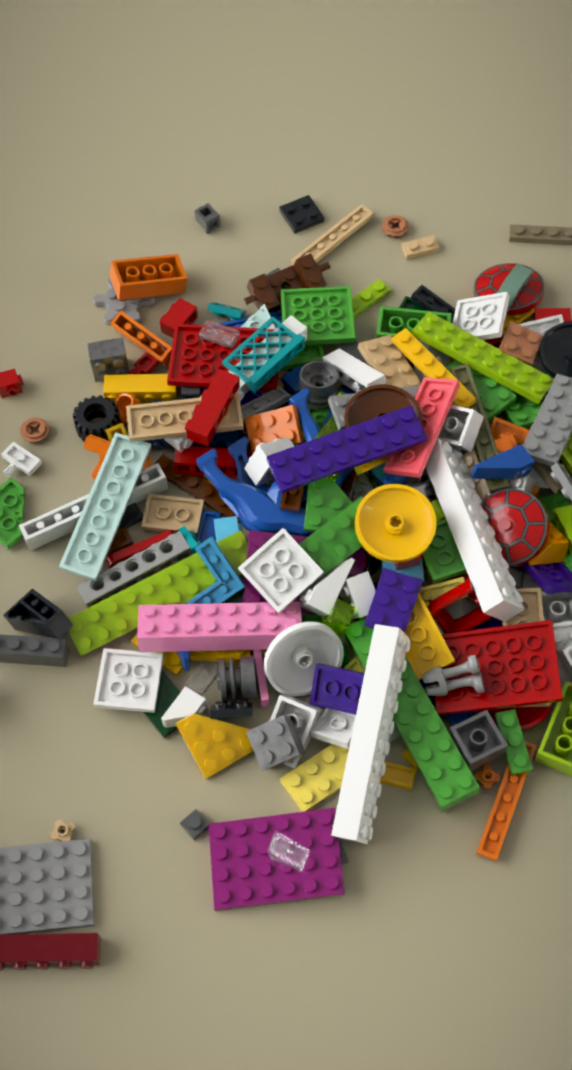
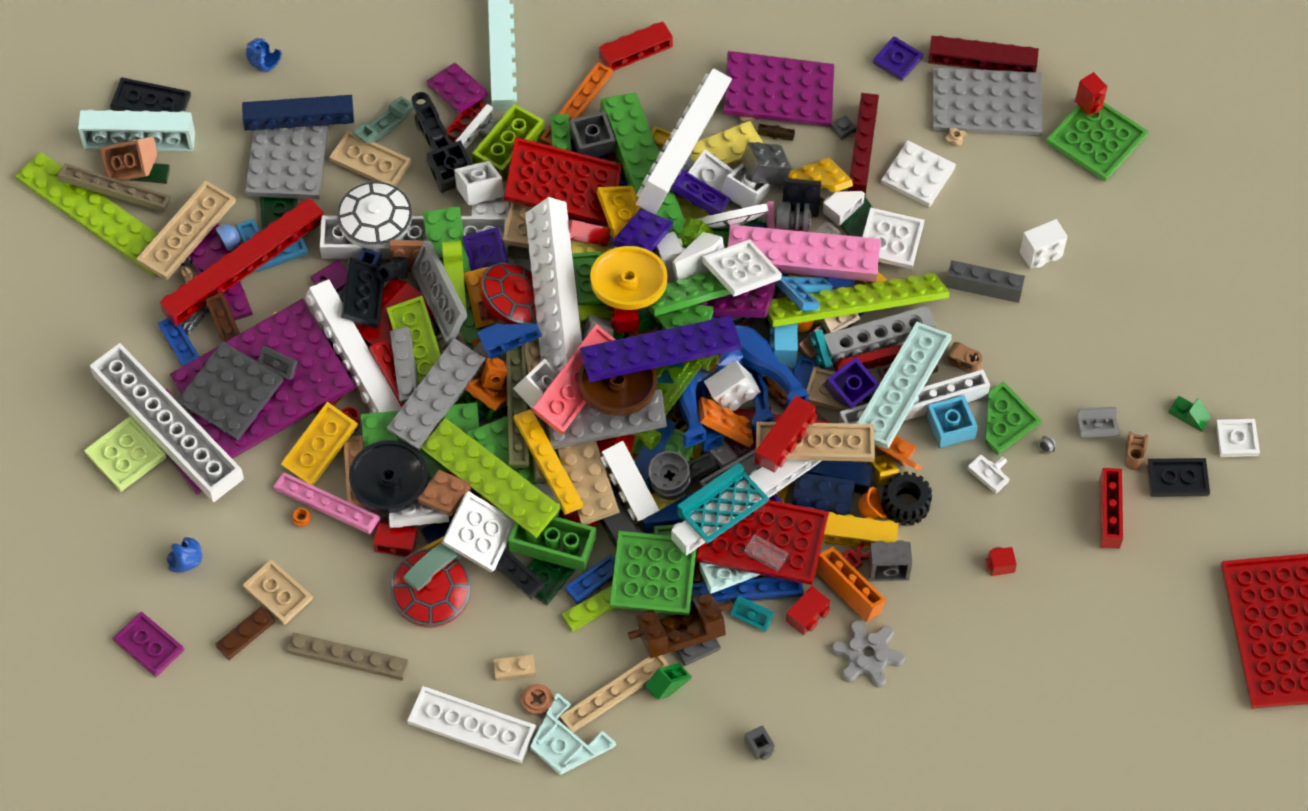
camera: 175 degrees left, 0 degrees up
black wedge [3,588,74,639] -> none
nougat gear [20,417,50,444] -> none
orange brick [109,254,188,301] -> none
clear slope [267,831,310,871] -> none
black plate [279,195,324,234] -> none
light grey piece [422,655,485,696] -> none
none -> white plate [407,686,536,763]
none -> light aqua wing [530,693,616,775]
none -> blue plate [565,554,615,604]
none -> red brick [599,21,673,71]
none -> green slope [645,663,692,700]
none -> dark brown pin [757,123,795,141]
none -> dark purple slope [824,357,880,409]
none -> dark red brick [848,92,879,196]
none -> dark purple plate [873,36,923,81]
none -> white plate [881,141,956,207]
none -> medium azure brick [926,395,978,448]
none -> medium nougat piece [945,342,983,373]

